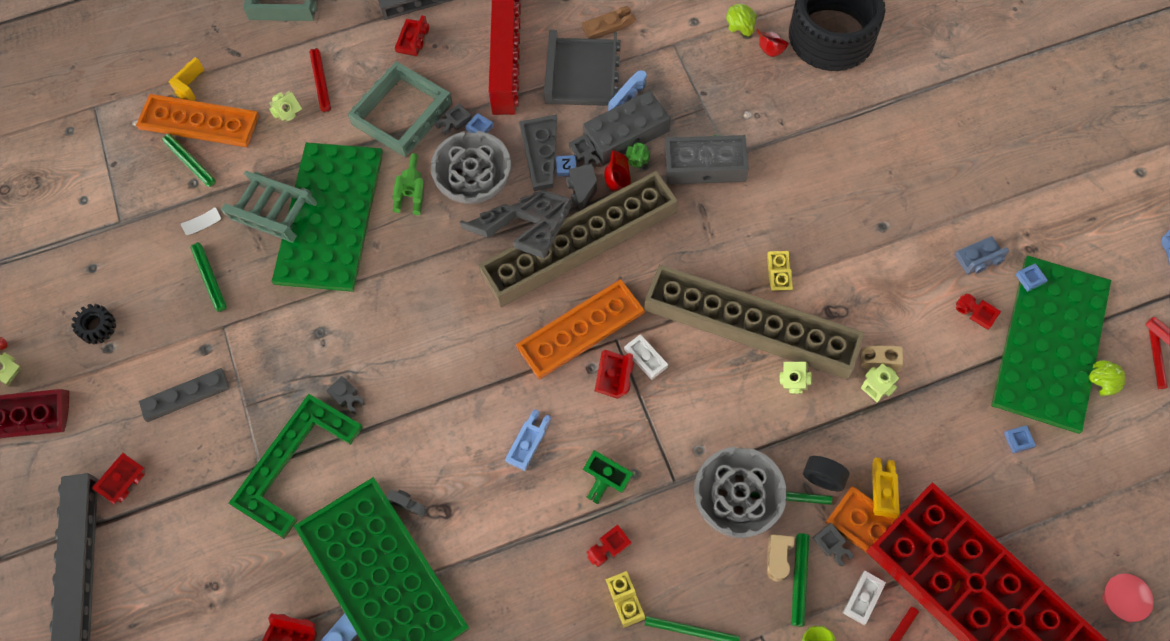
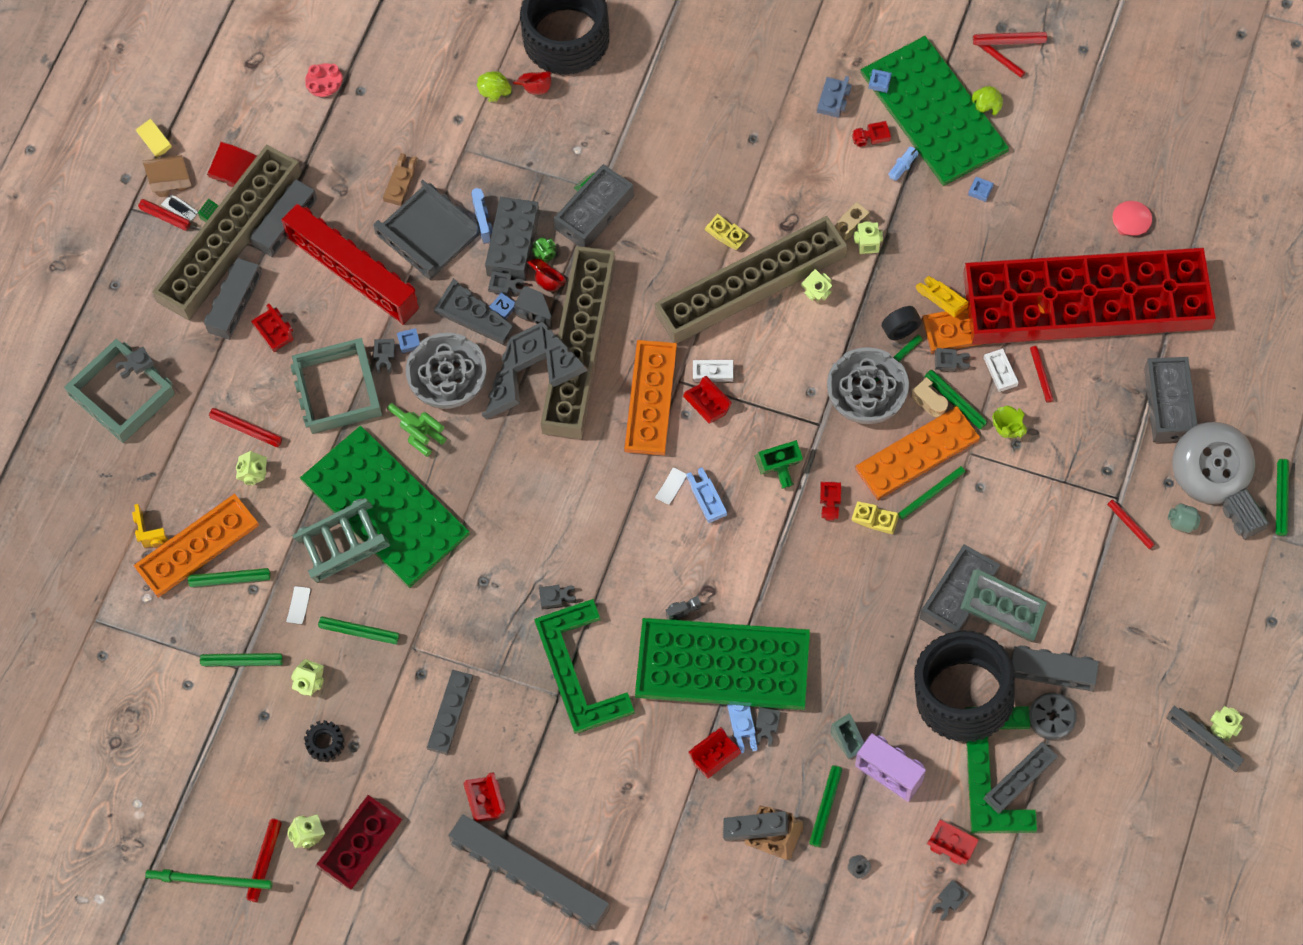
camera: 50 degrees left, 0 degrees up
none -> green axle [200,653,283,666]
none -> yellowish green brick [291,659,324,696]
none -> white sticker [655,468,686,505]
none -> orange plate [855,406,980,501]
none -> light blue axle [888,147,919,181]

